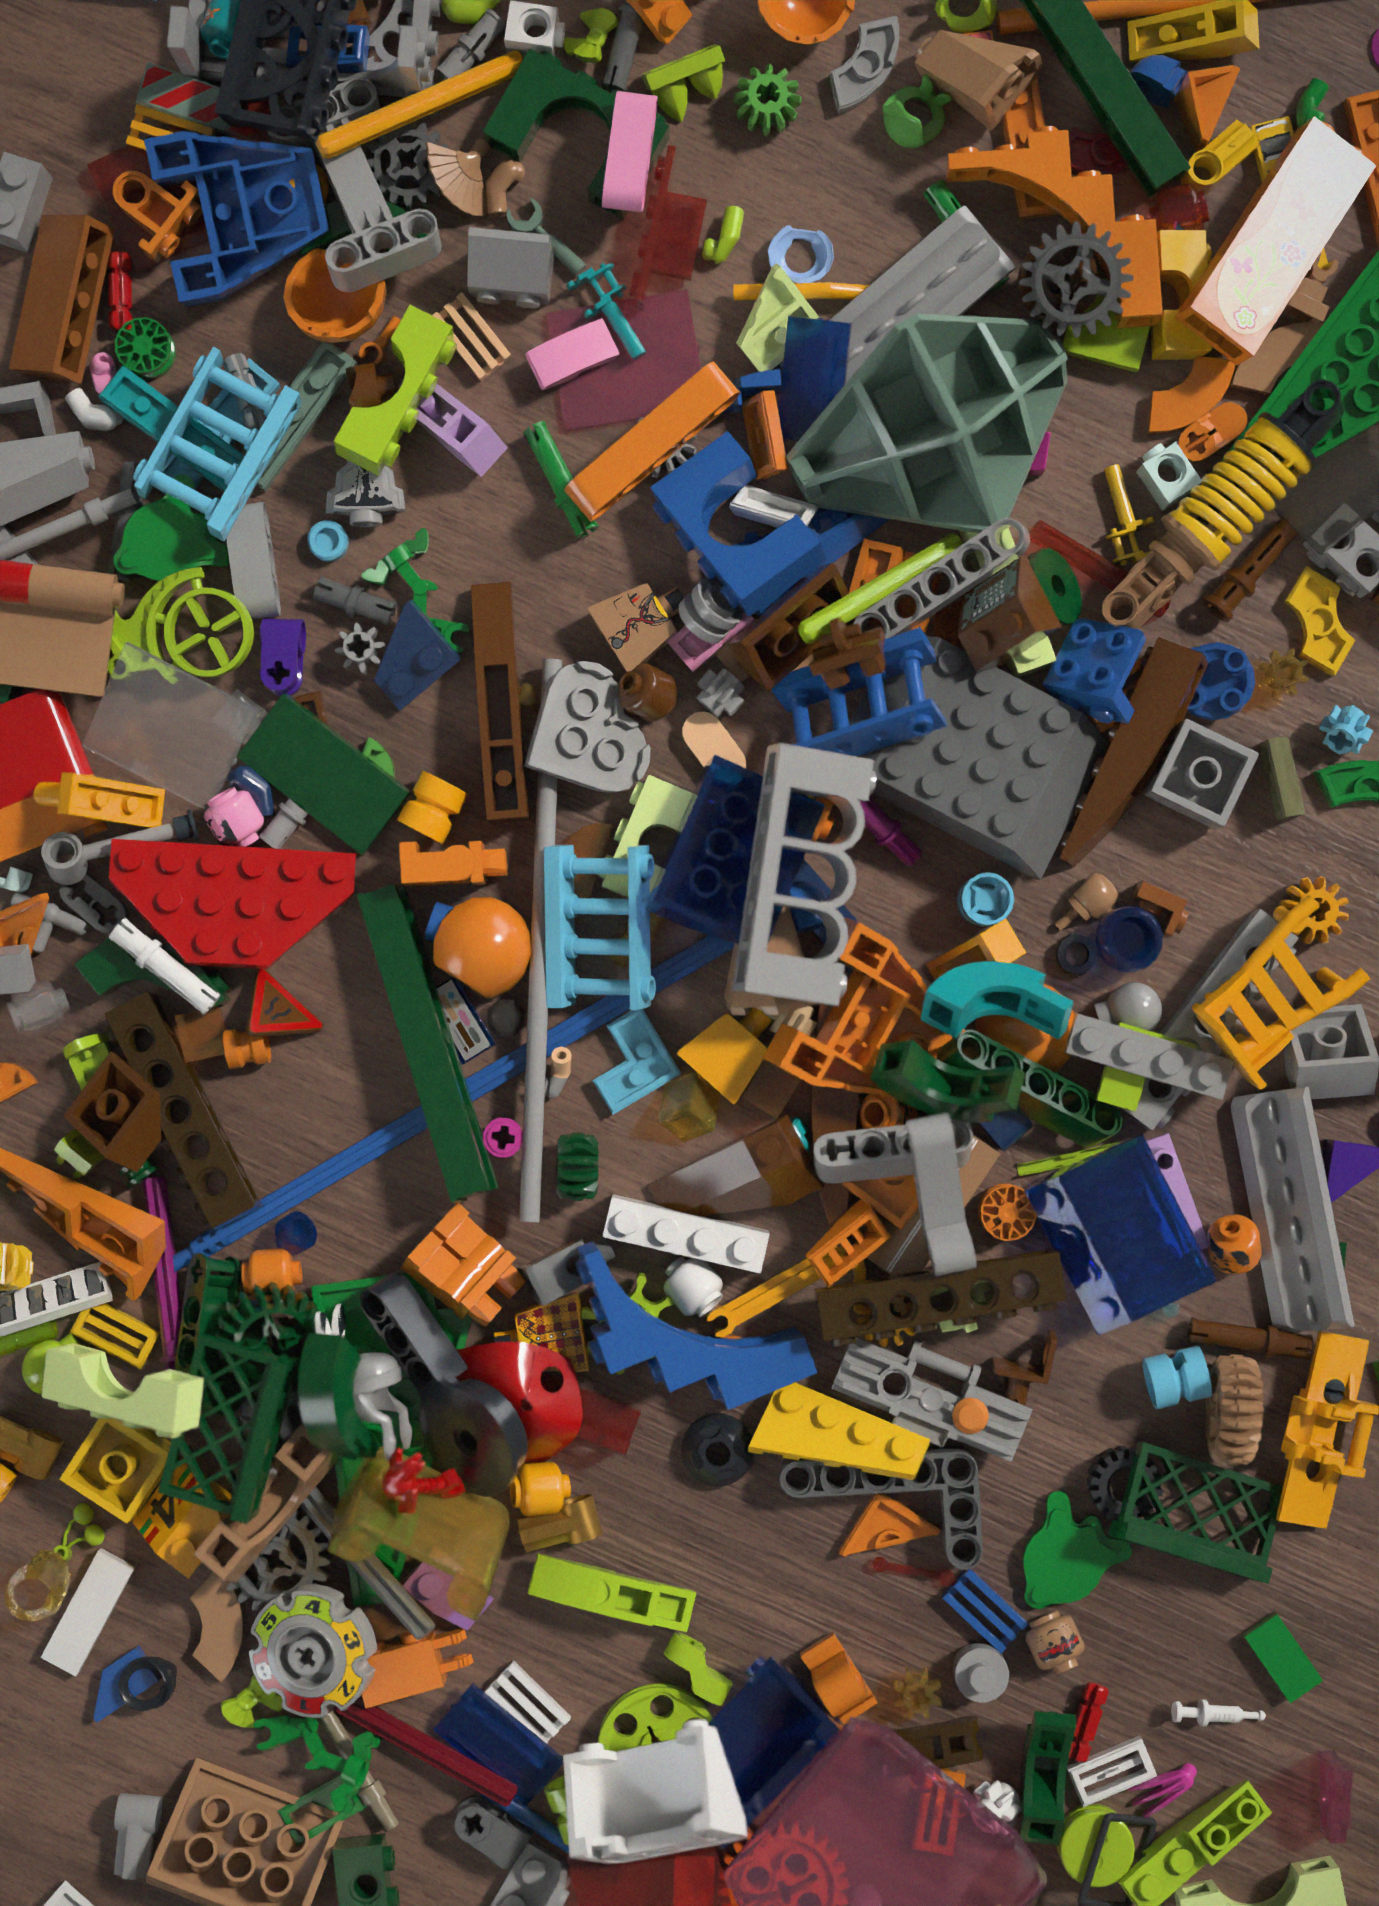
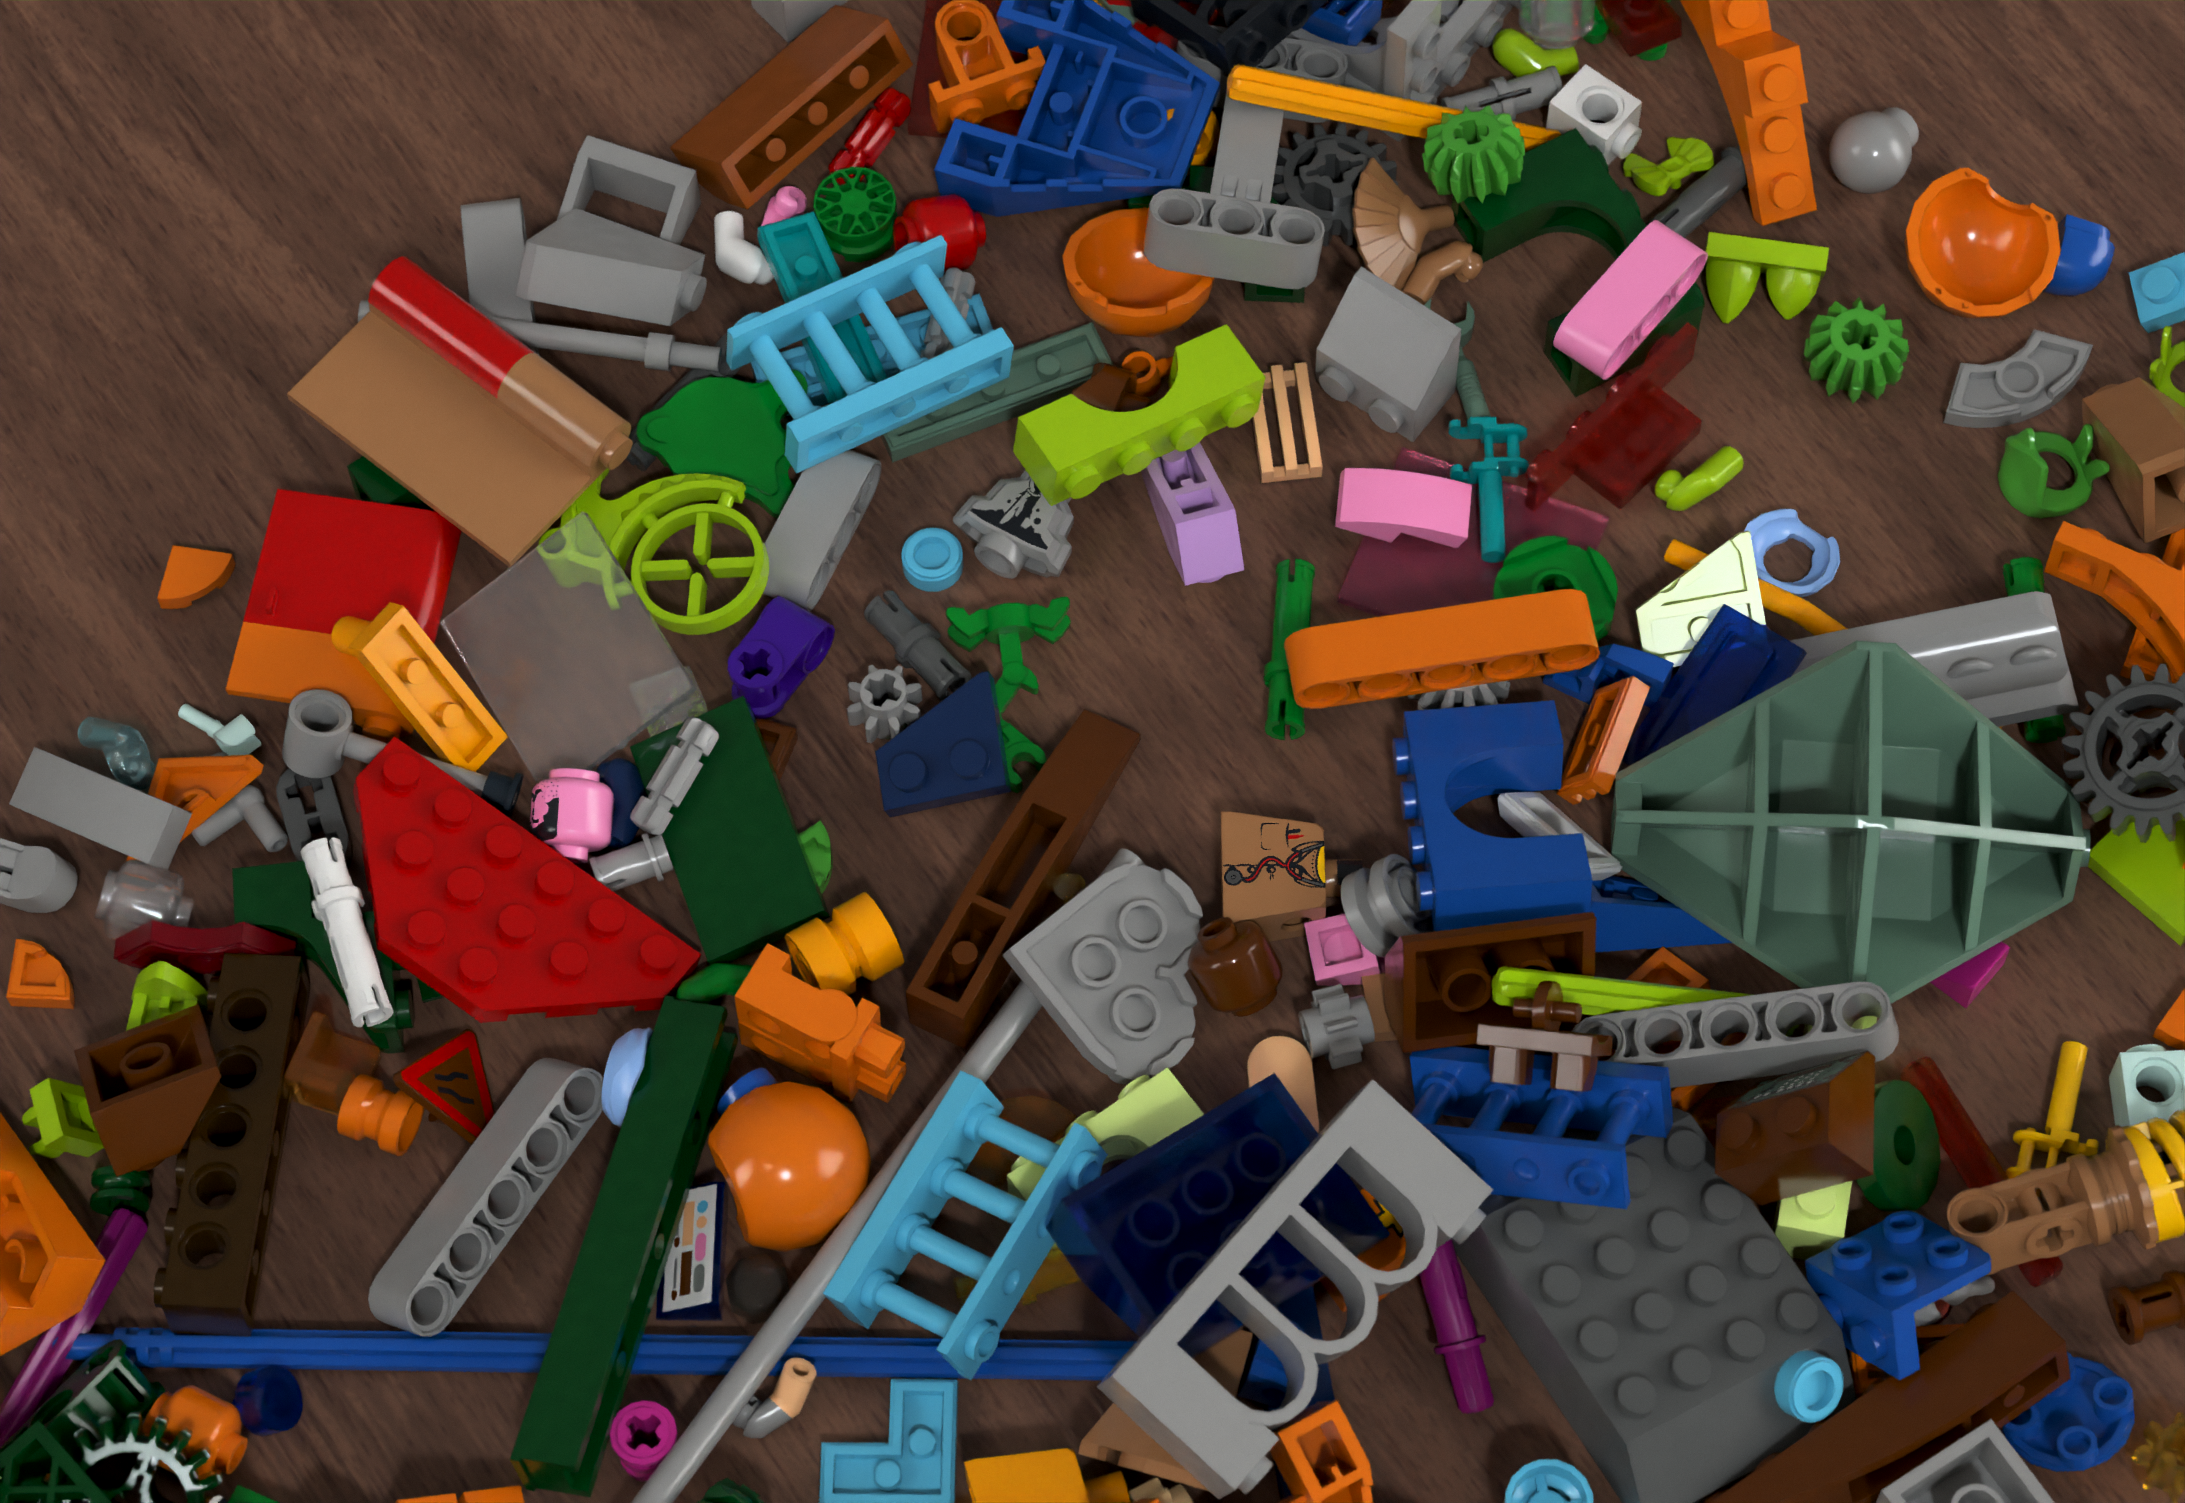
camera: 30 degrees right, 25 degrees down
none -> dark red tile [113,920,296,975]
none -> light grey beam [368,1058,603,1336]
none -> light blue piece [601,1027,653,1128]
none -> light grey axle [630,717,719,836]
none -> green arm [676,963,753,1005]
none -> red head [893,194,986,273]
none -> bright green gear [1422,105,1525,204]
none -> green plate [1492,536,1618,642]
none -> medium azure tile [1774,1350,1844,1423]

